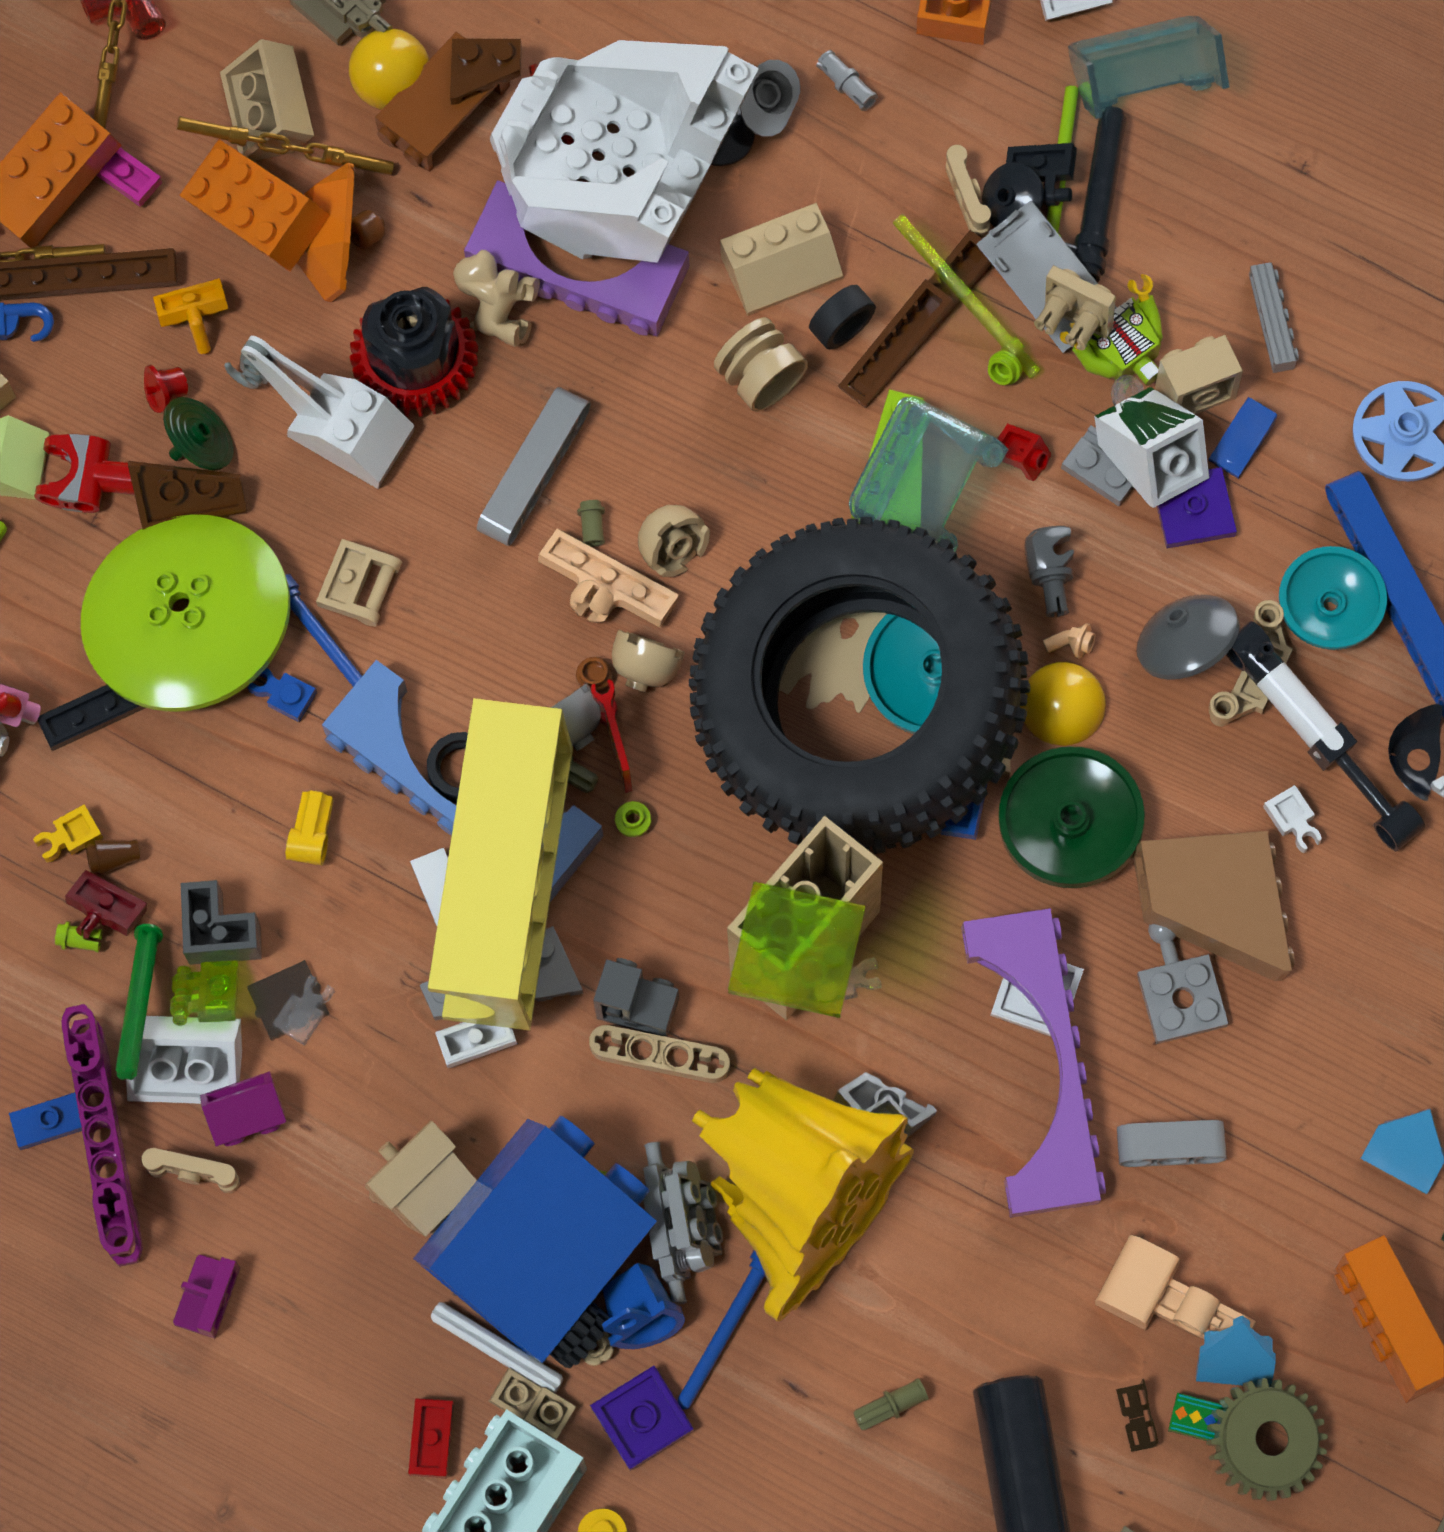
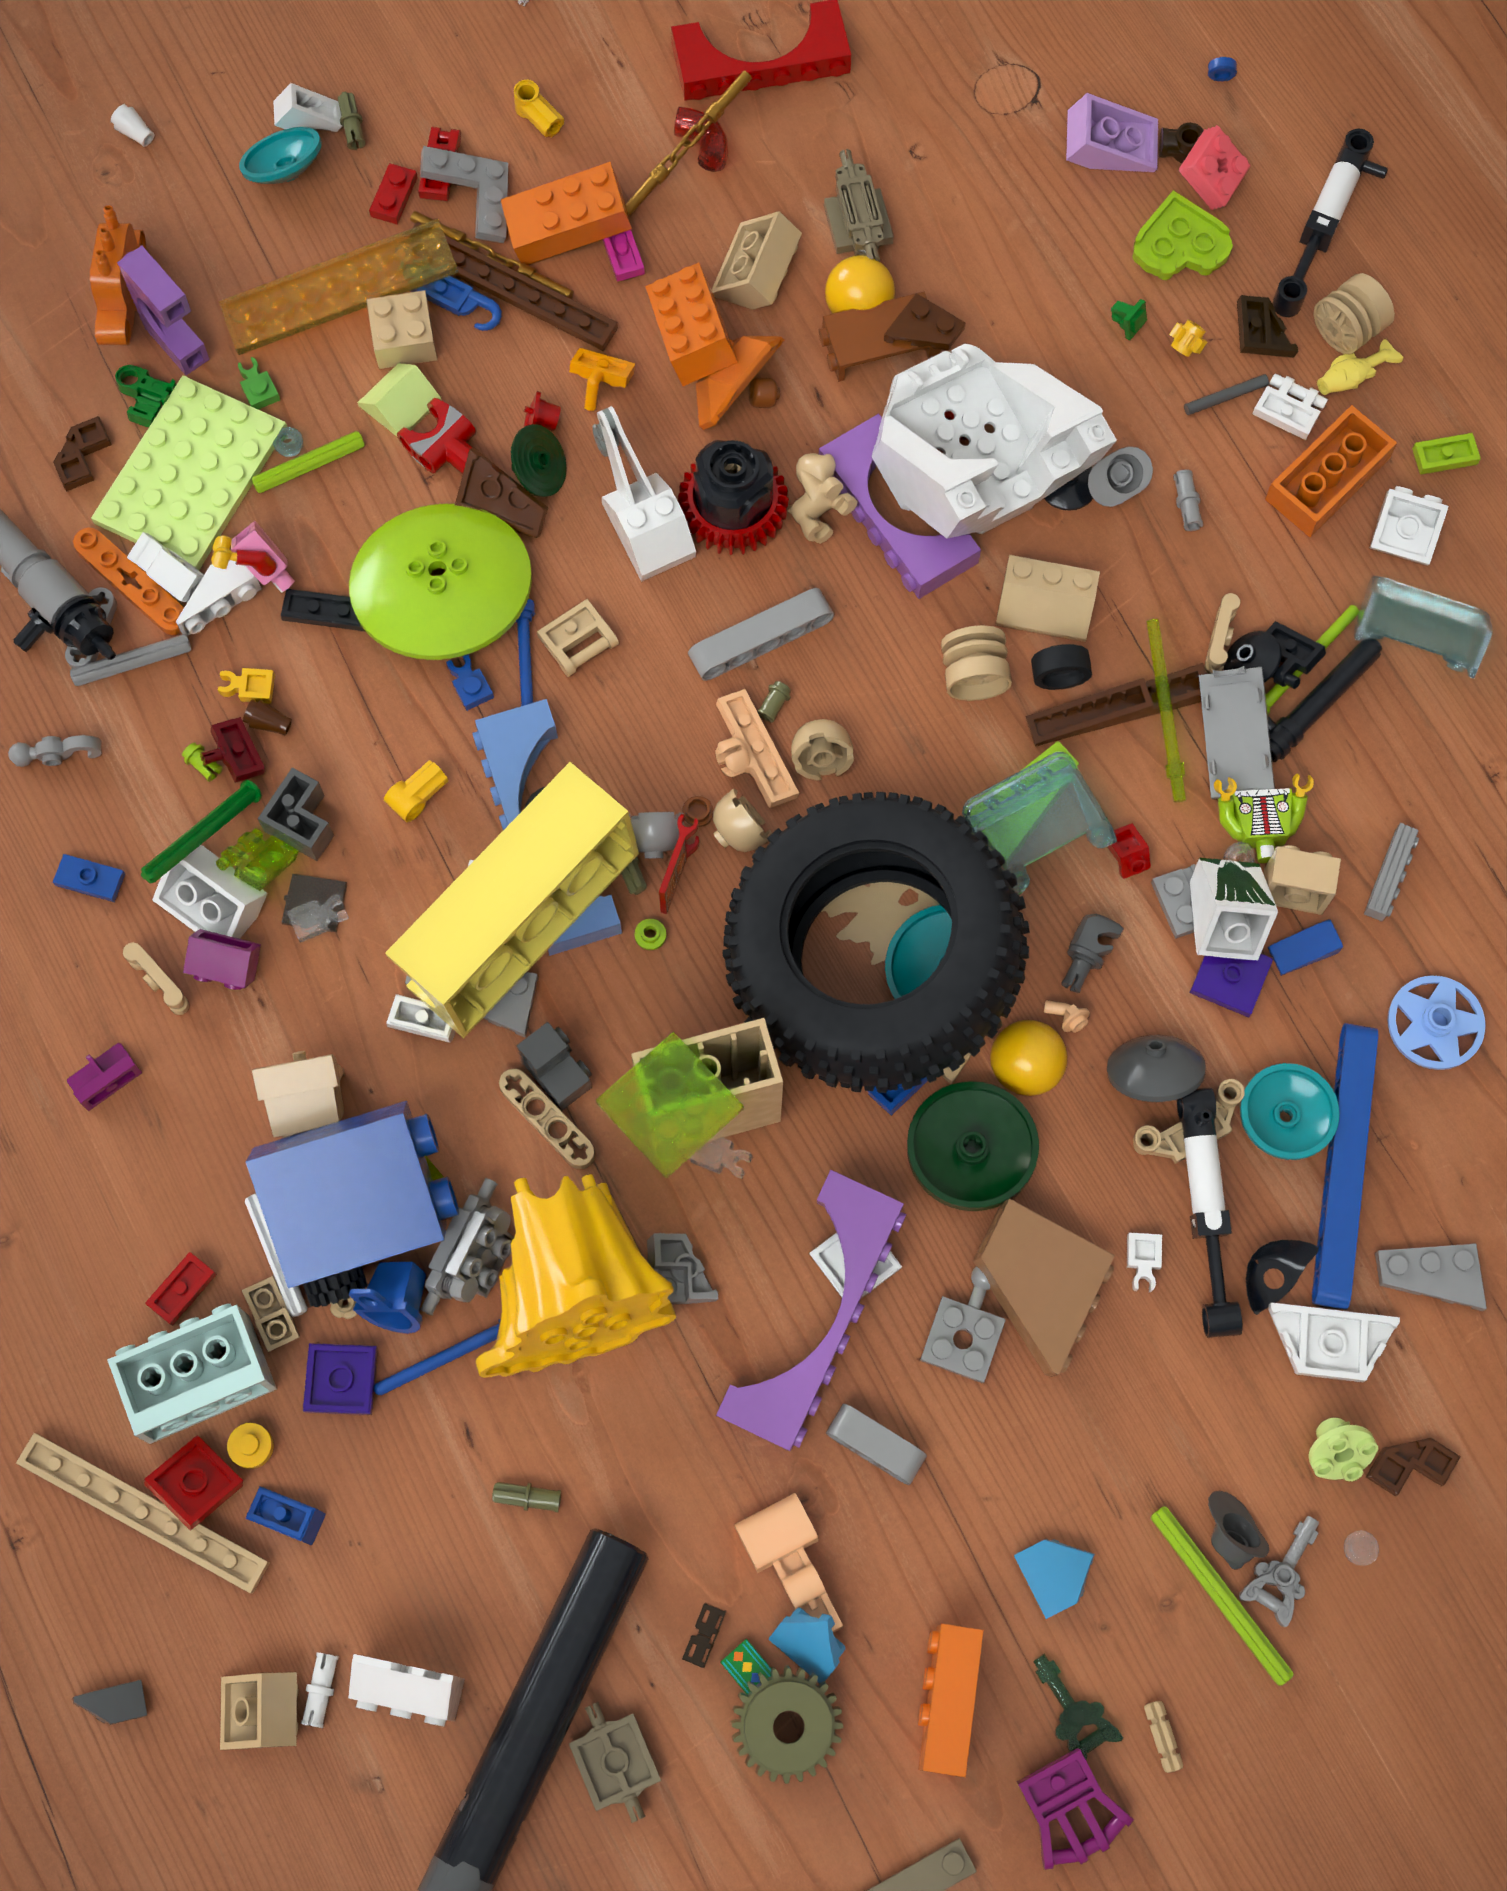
camera: 30 degrees right, 0 degrees up
magenta piece [61,1004,143,1267] -> none
pearl gold piece [176,116,394,175] -> none
lime plate [988,351,1022,385] -> none
tan plate [1034,265,1116,350] -> none

